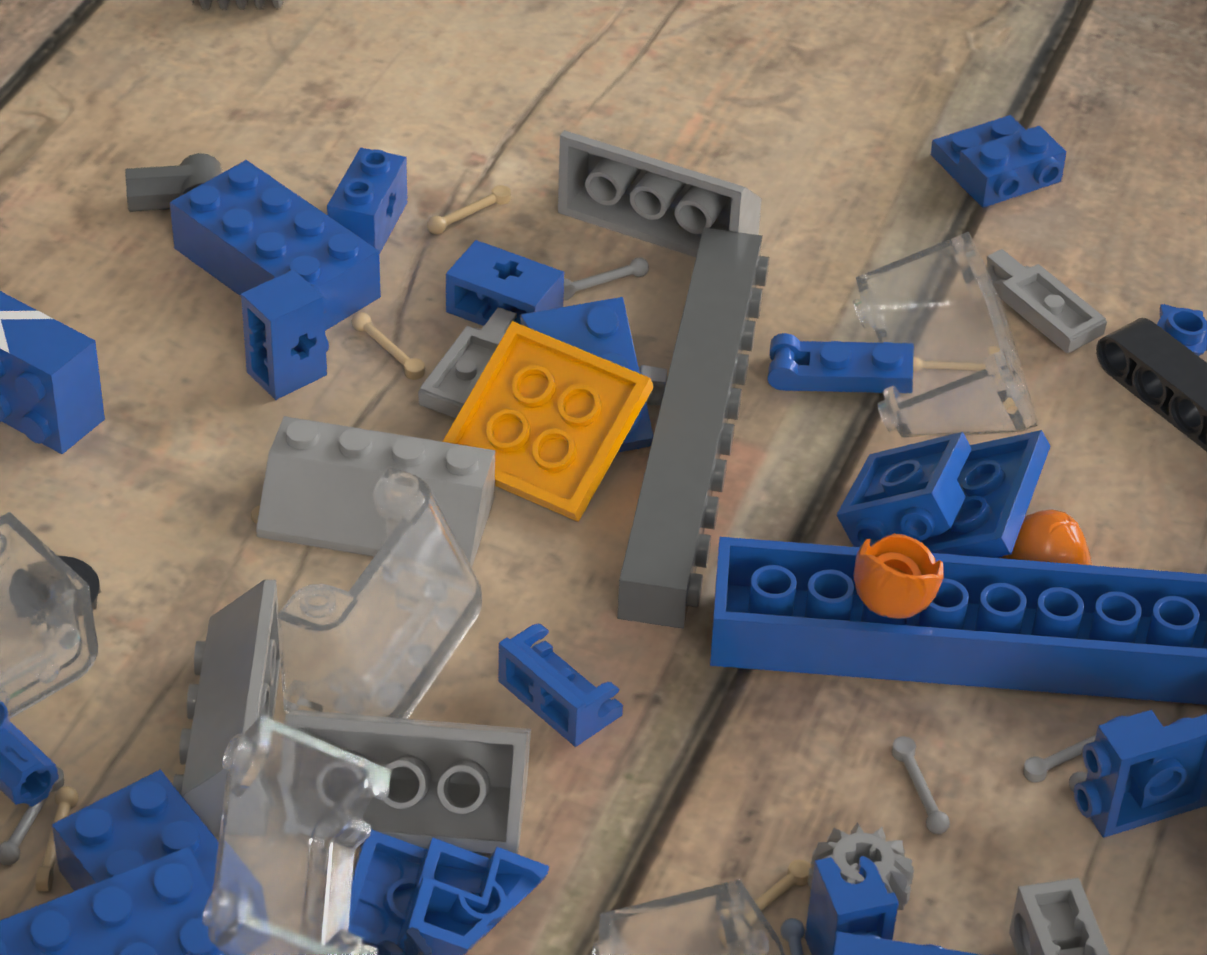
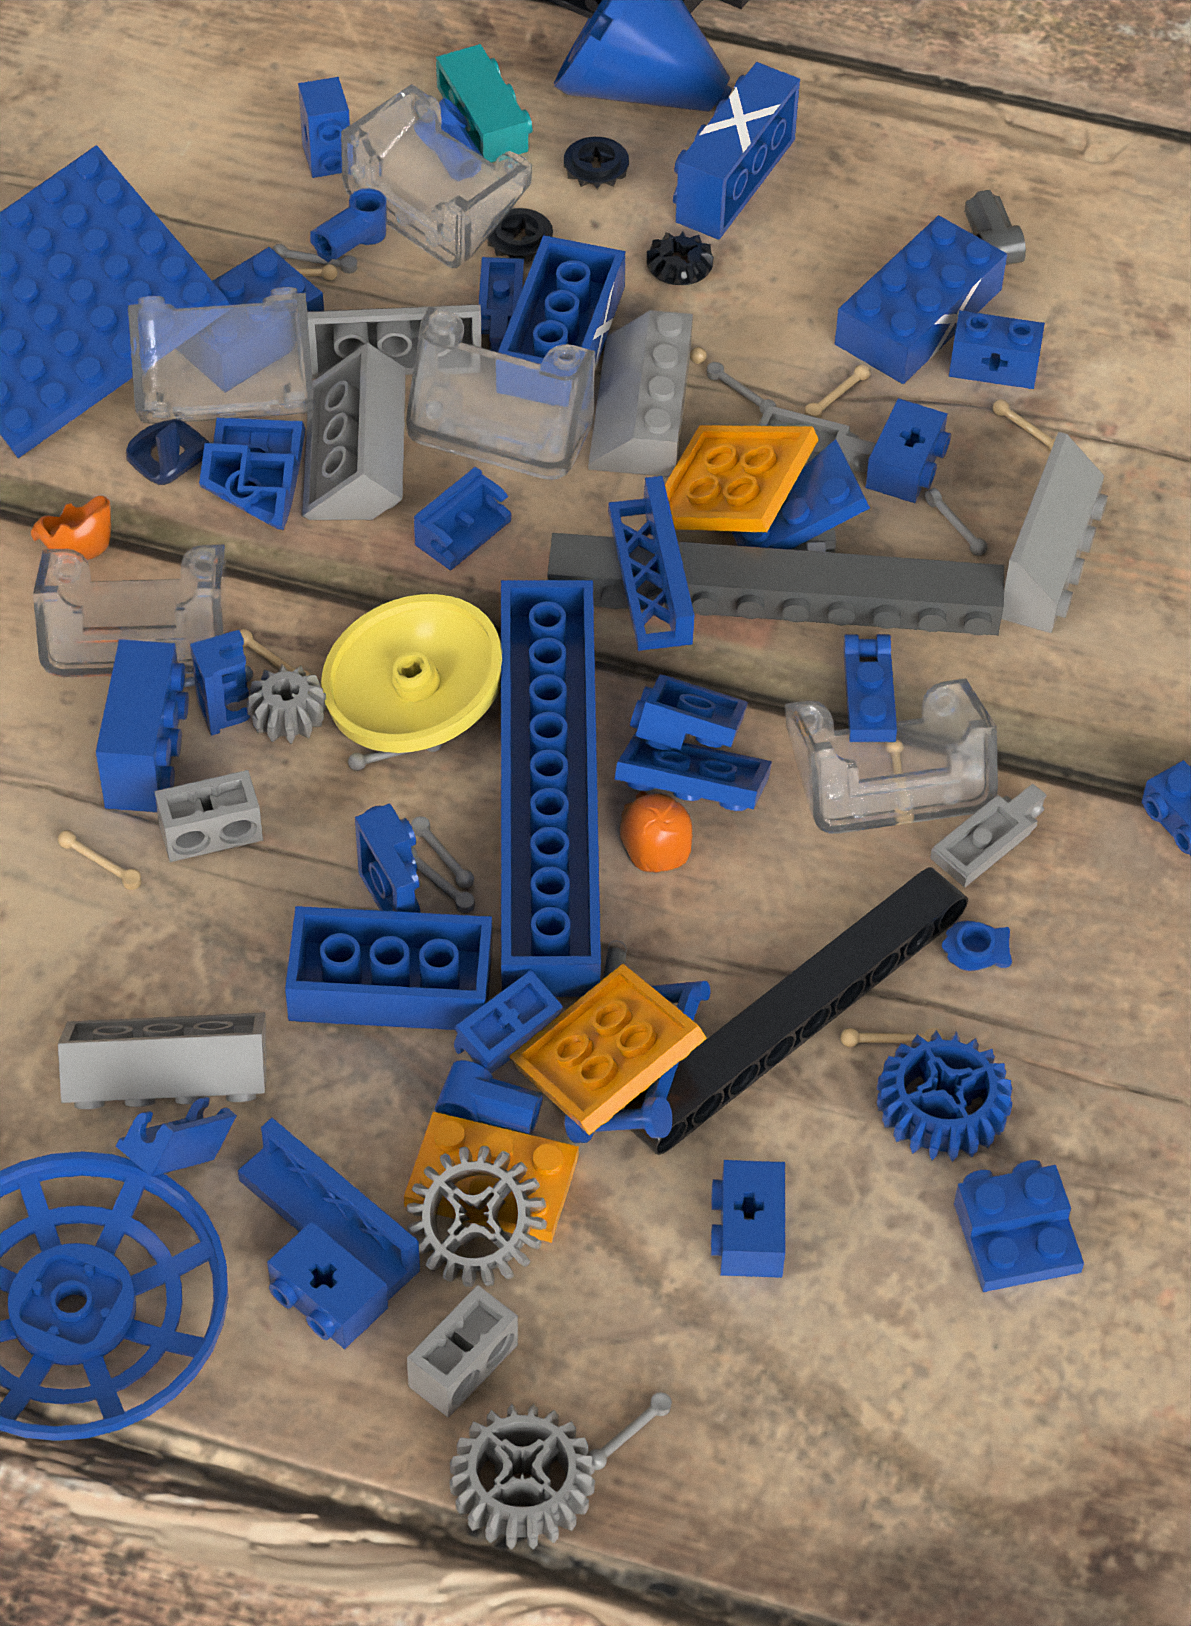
camera: 85 degrees right, 10 degrees up
blue brick [241,269,329,400] -> none
orange hair [853,534,944,619] -> none
none -> light yellow dish [321,594,502,753]
none -> blue hinge [479,257,524,356]
none -> blue brick [497,235,626,408]
none -> blue fence [608,476,695,651]
none -> black gear [646,231,714,285]
none -> light grey hinge [707,362,776,414]

